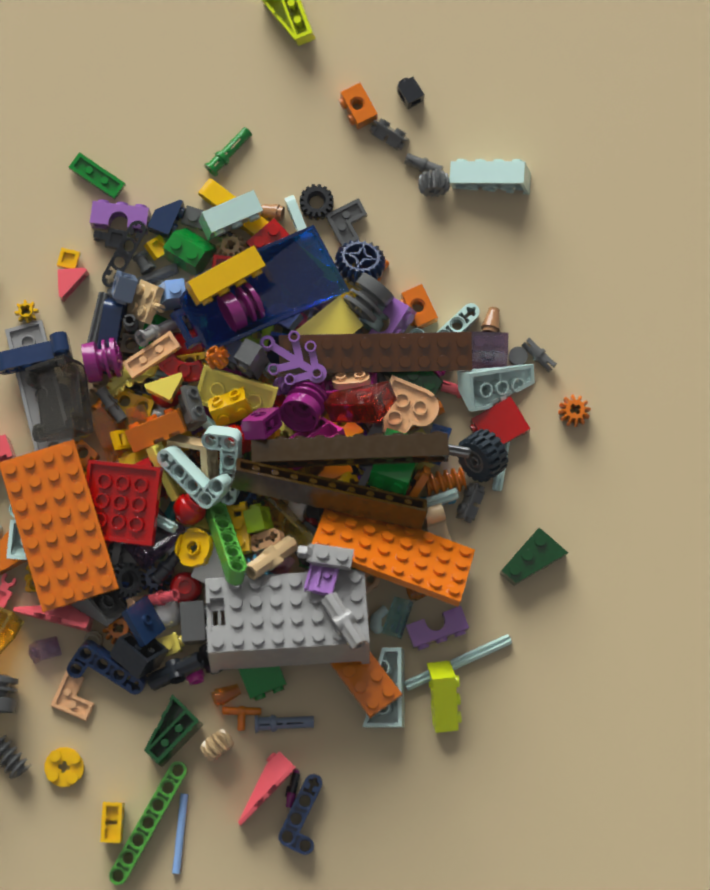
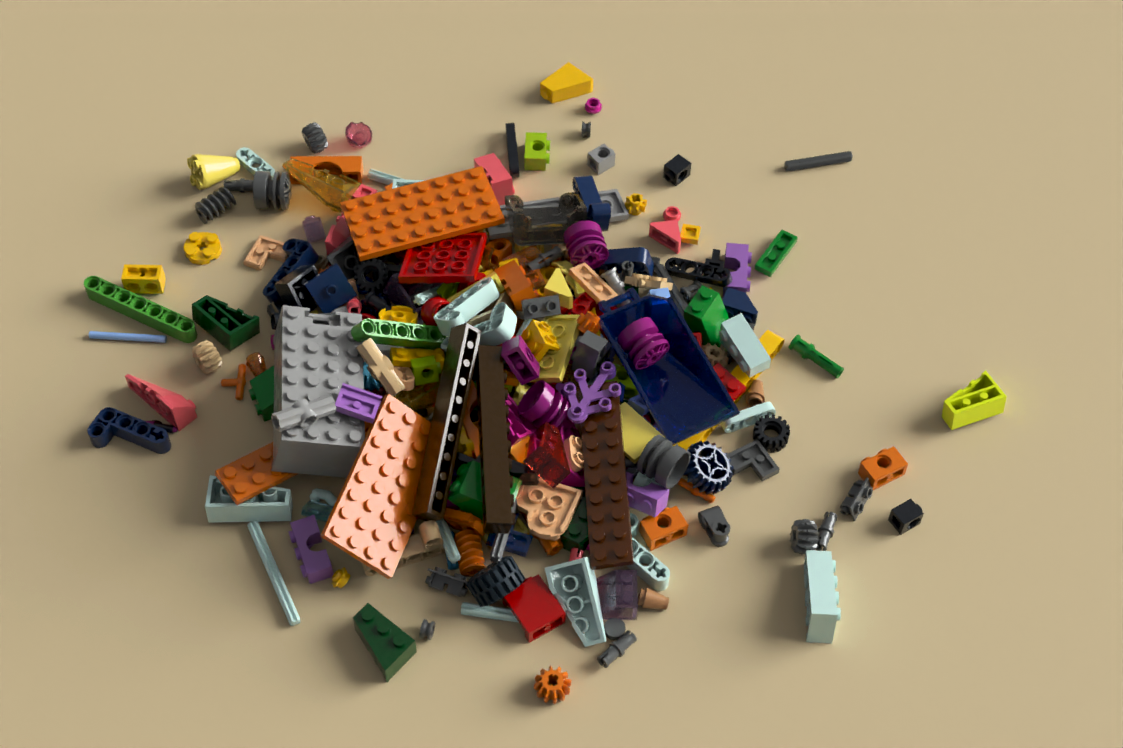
camera: 90 degrees right, 25 degrees down
sand blue brick [111,270,138,305] -> none
yellow brick [185,246,266,306] -> none
sand blue pin [255,715,314,733] -> none
light grey hinge [297,544,354,571] -> none
neon yellow wedge [427,660,462,733] -> none
none -> yellow plate [331,567,350,588]
none -> dark grey bush [419,619,435,640]
none -> coral plate [663,206,681,221]
none -> dark grey piece [698,505,730,547]

